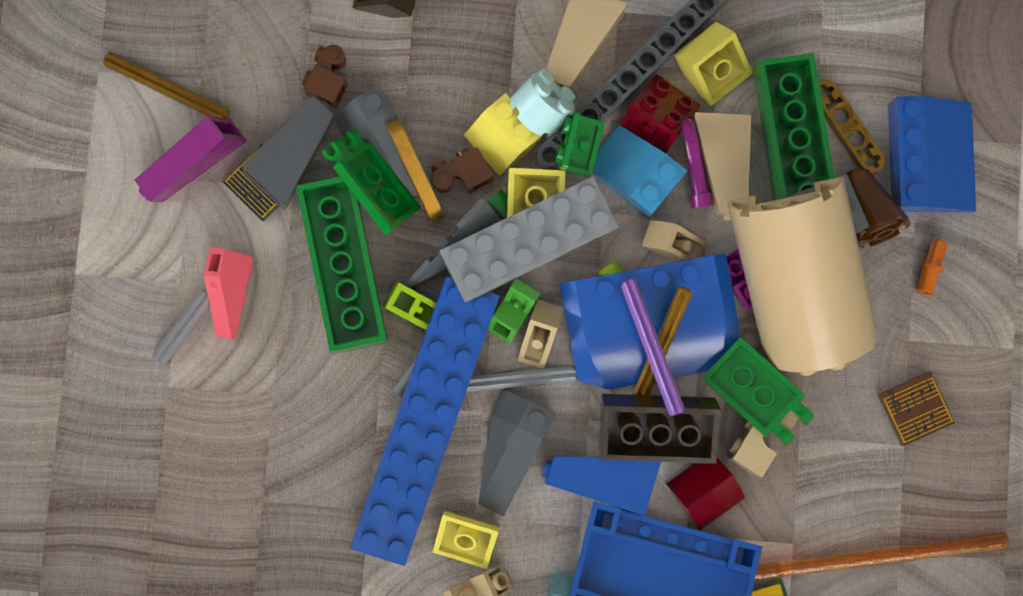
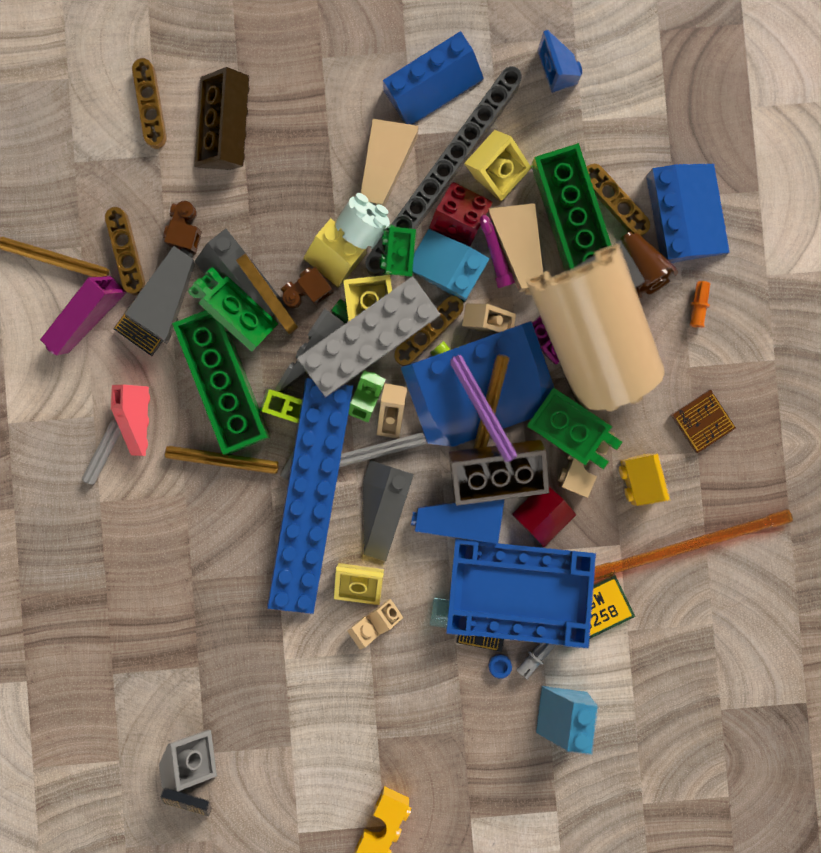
camera: 10 degrees left, 5 degrees up
none -> pearl gold beam [105,207,146,295]
none -> pearl gold axle [165,446,279,474]
none -> pearl gold beam [394,296,464,366]
none -> yellow slope [619,454,670,506]

